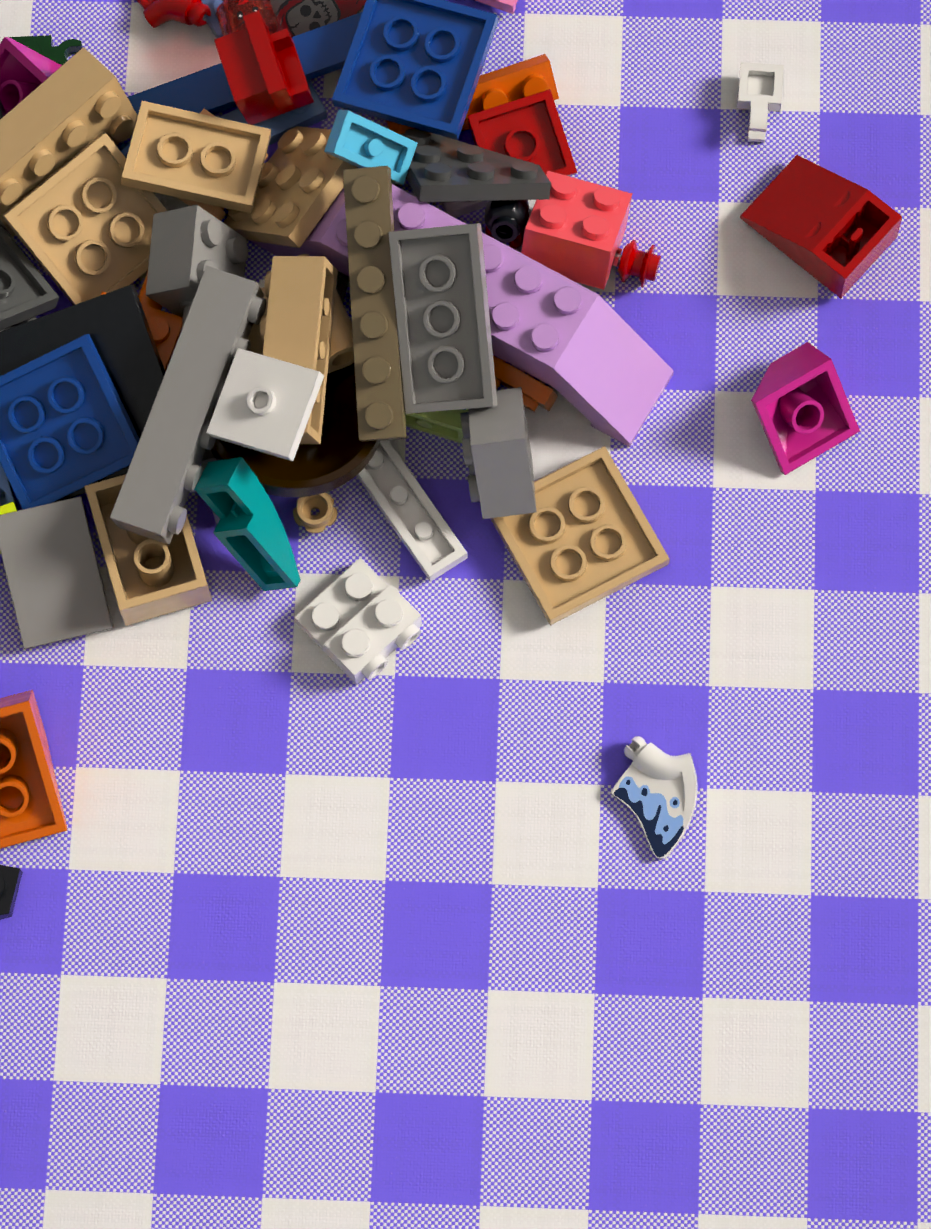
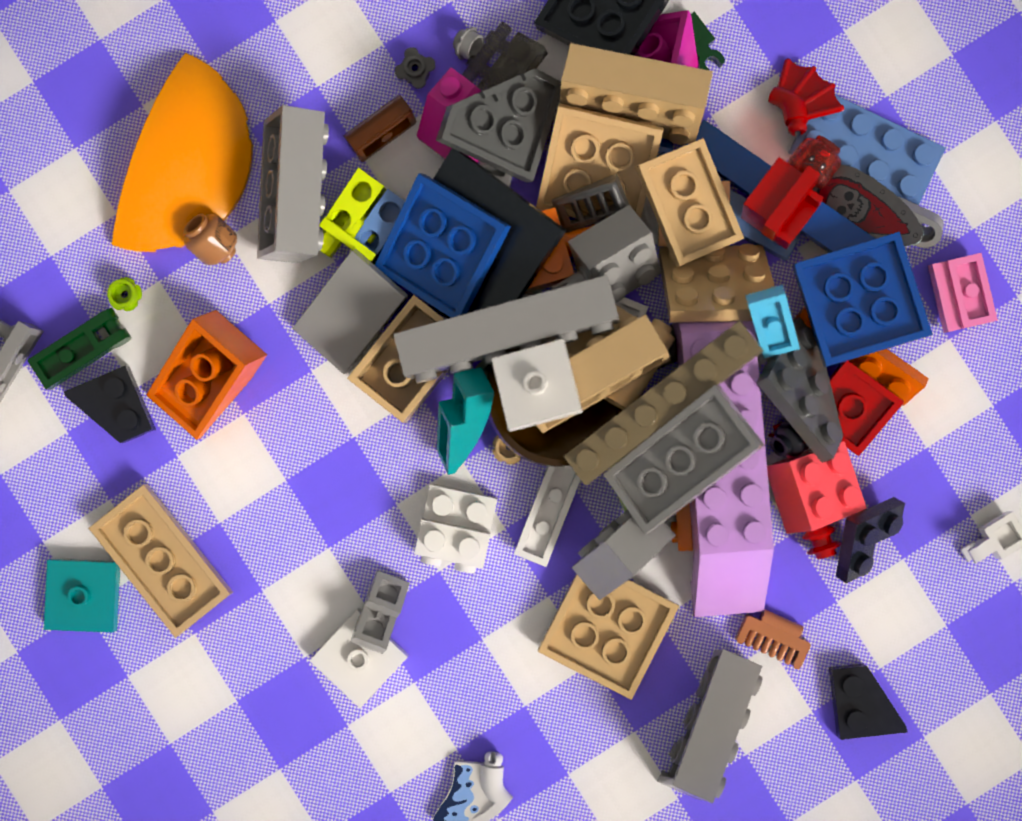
camera: 60 degrees right, 15 degrees up
red slope [740,155,902,299] -> none
dark pink slope [751,342,860,475] -> none
none -> teal plate [44,559,120,633]
none -> tan plate [89,484,233,638]
none -> white plate [309,608,409,708]
none -> light grey slope [350,570,410,654]
none -> flat silver slope [551,174,630,232]
none -> light grey wedge [657,649,762,803]
none -> nougat piece [735,609,811,669]
none -> black wing [829,663,907,740]
none -> black plate [836,497,905,583]

